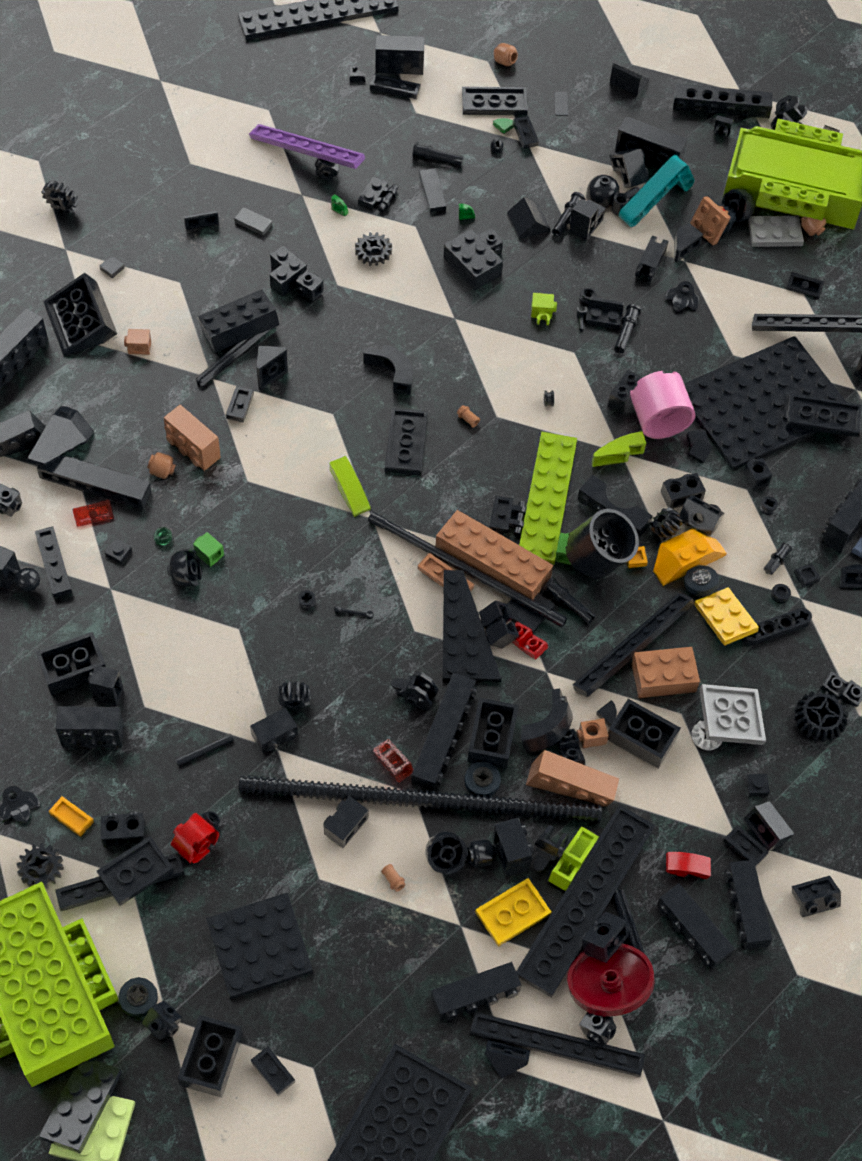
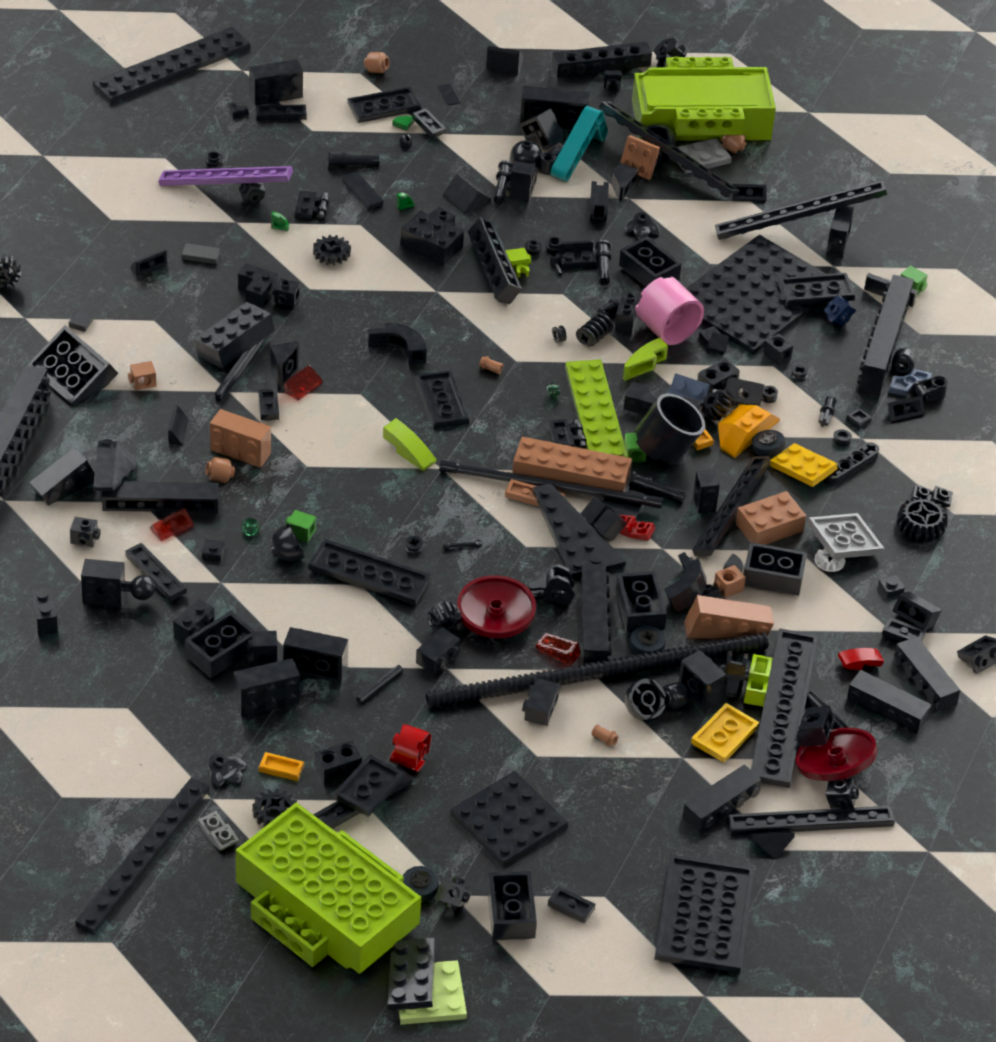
camera: 20 degrees left, 15 degrees down
none -> black slope [168,405,189,445]
none -> black brick [173,599,215,644]
none -> black plate [205,151,222,167]
none -> black brick [283,627,348,683]
none -> clear red slope [285,365,323,401]
none -> black plate [308,539,431,606]
none -> dark red dish [457,575,536,638]
none -> black brick [468,217,522,304]
none -> black plate [525,239,542,255]
none -> clear green plate [547,382,561,400]
none -> black piece [576,311,614,346]
none -> black pin [597,299,620,315]
none -> black plate [599,101,740,198]
none -> black brick [619,236,682,287]
none -> sand blue bracket [666,373,710,404]
none -> black brick [693,469,720,514]
none -> black bush [762,386,778,403]
none -> dark blue brick [824,295,857,326]

